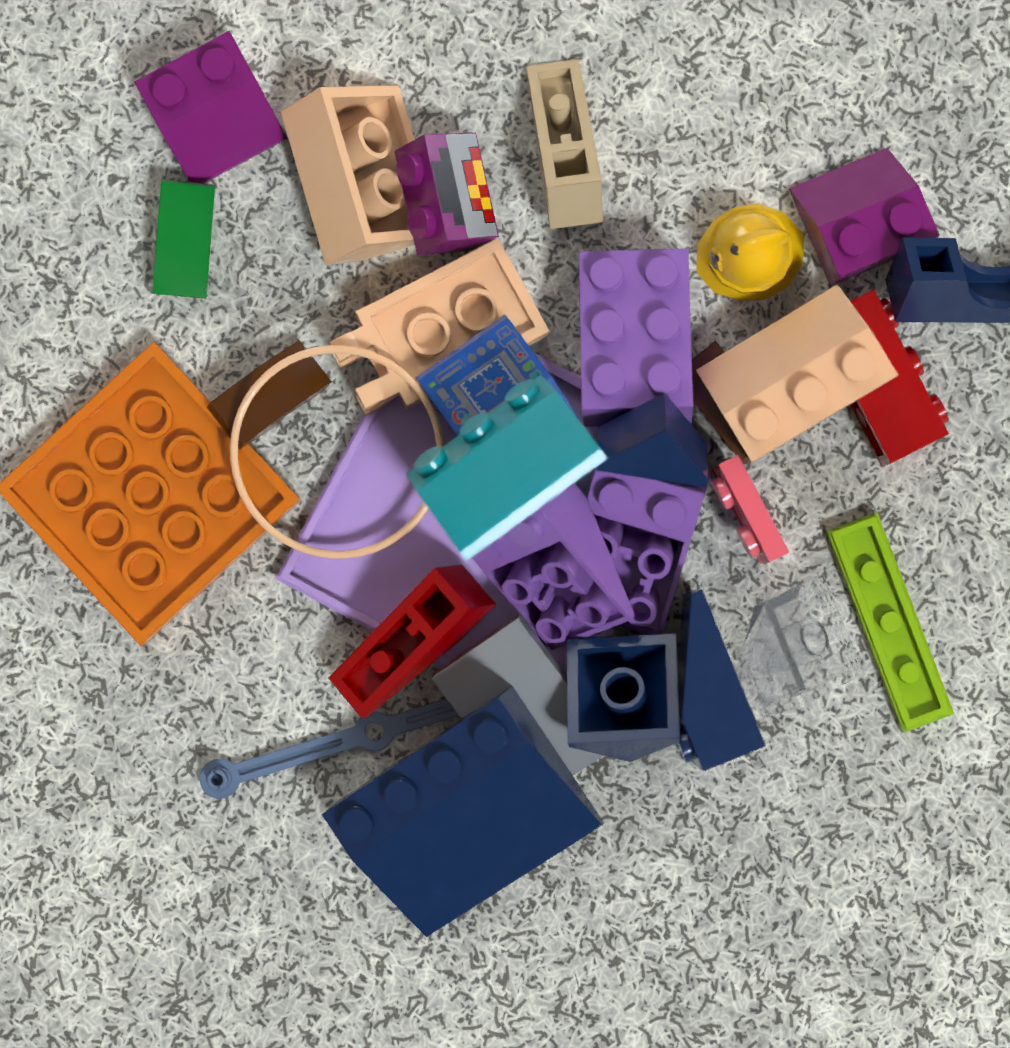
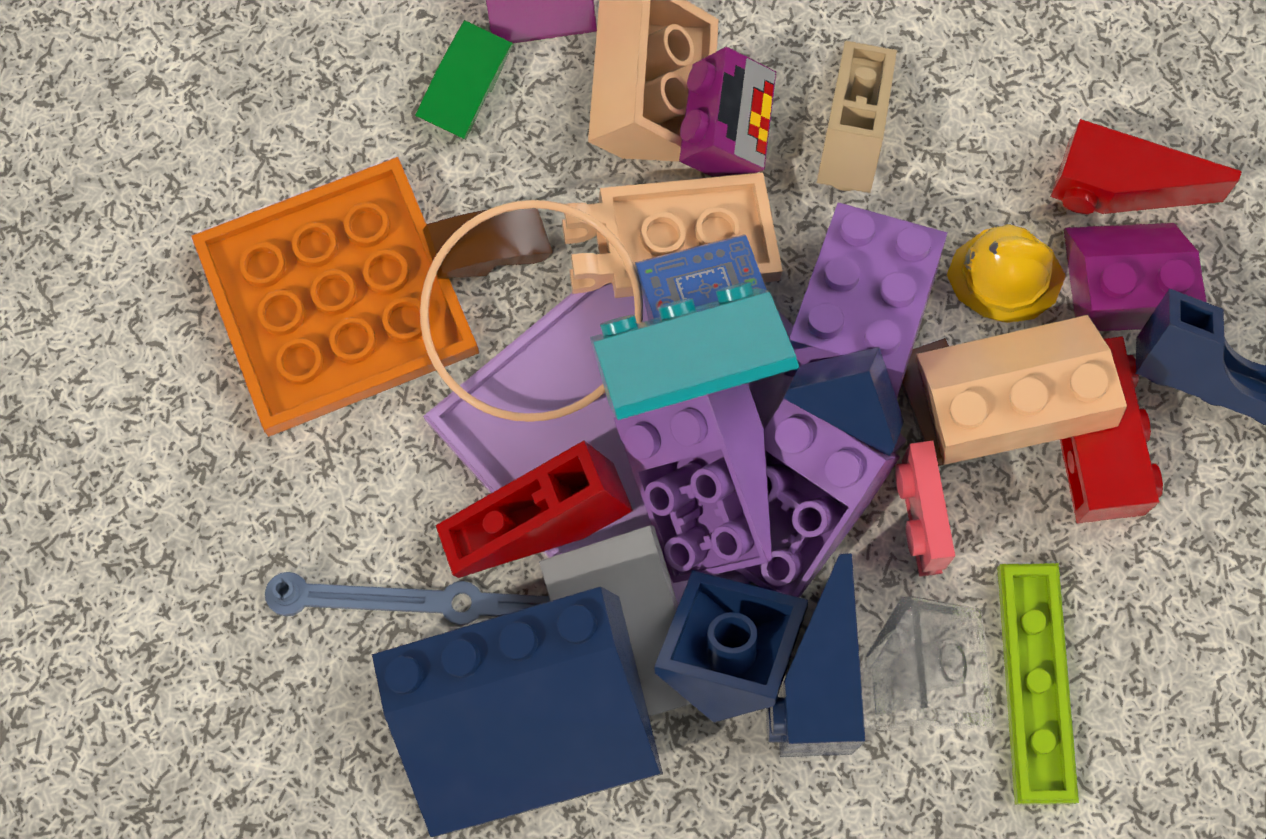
camera: 20 degrees right, 15 degrees down
none -> red slope [1050,119,1242,214]

